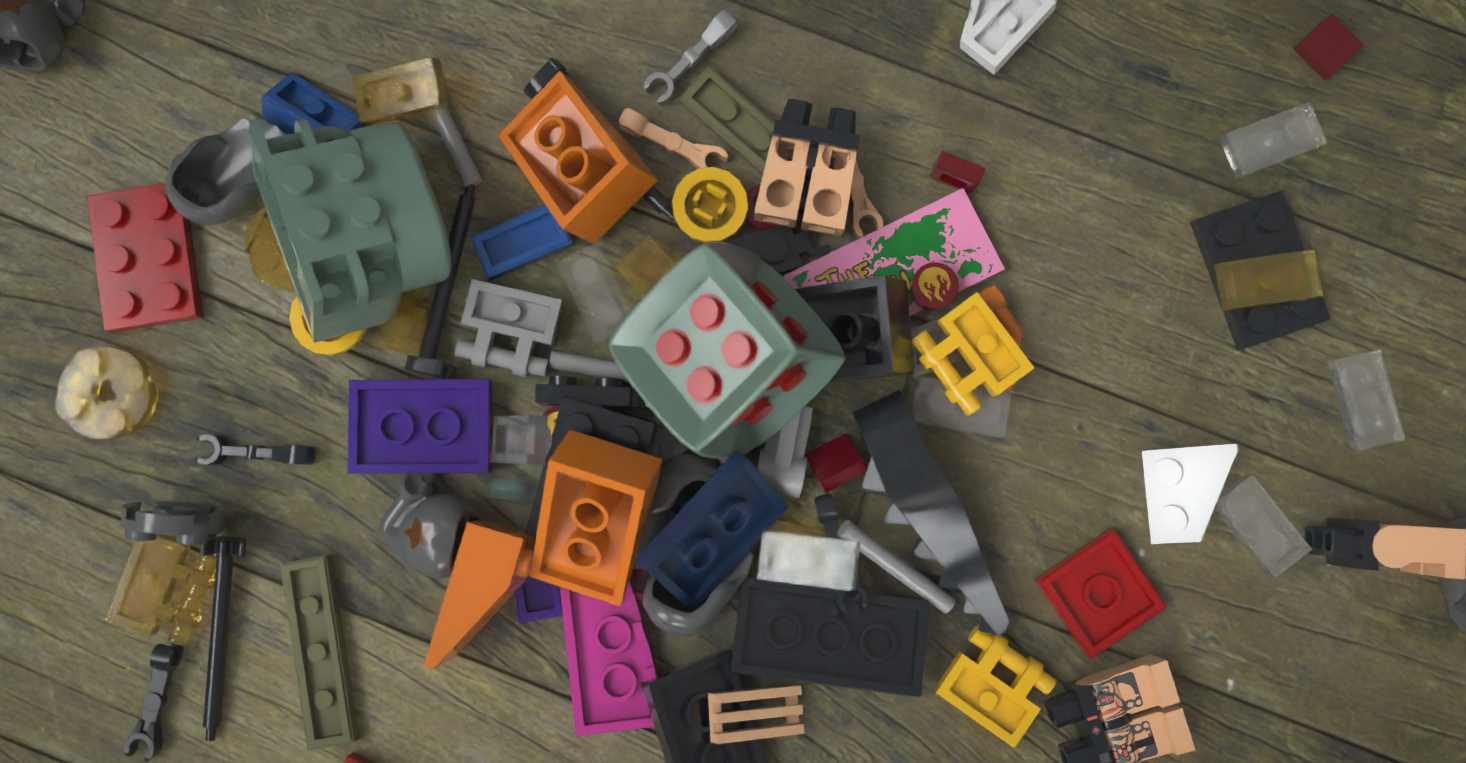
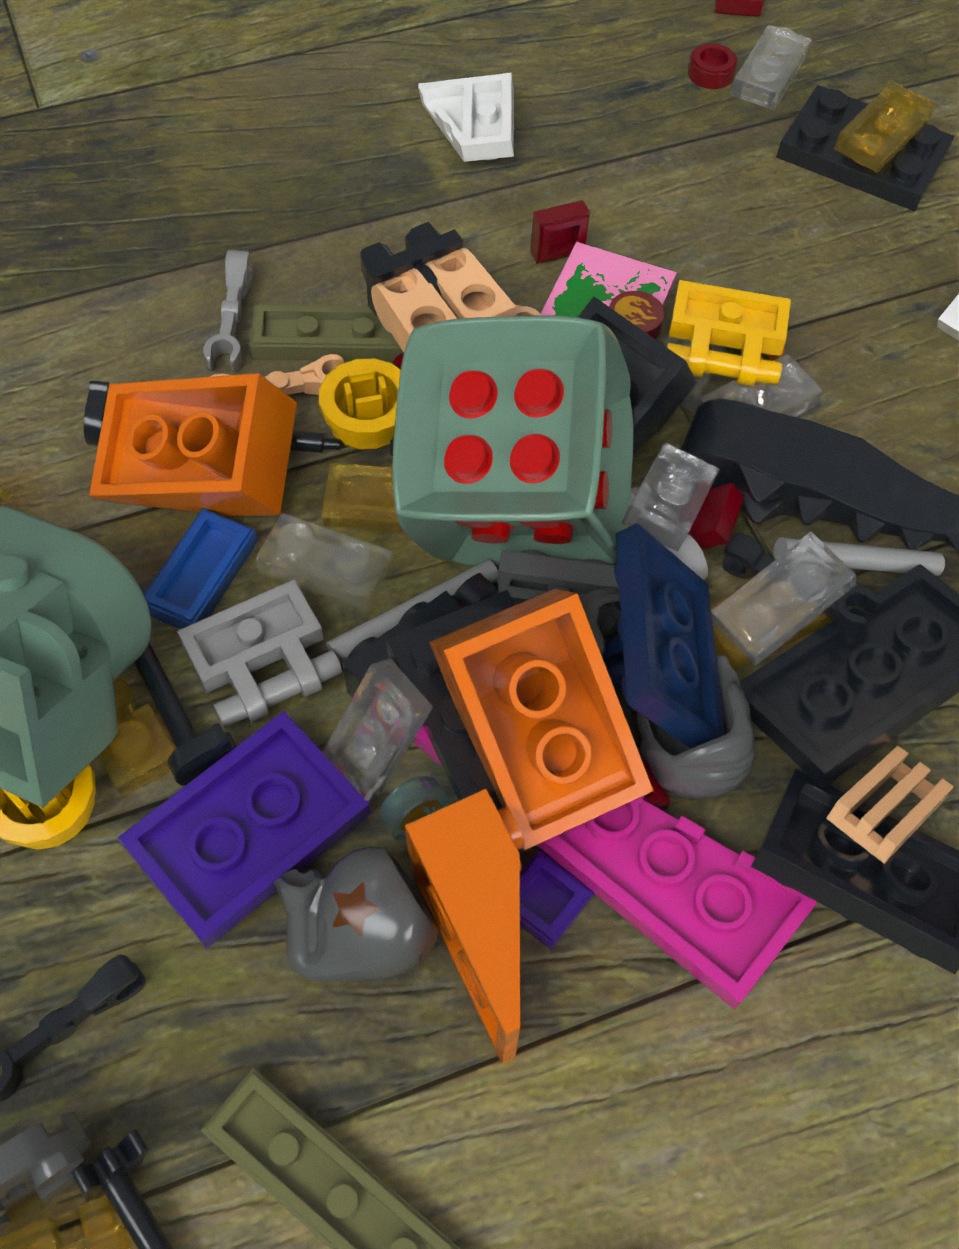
camera: 45 degrees left, 25 degrees down
none -> clear plate [621,442,719,552]
none -> dark red tile [687,43,737,89]

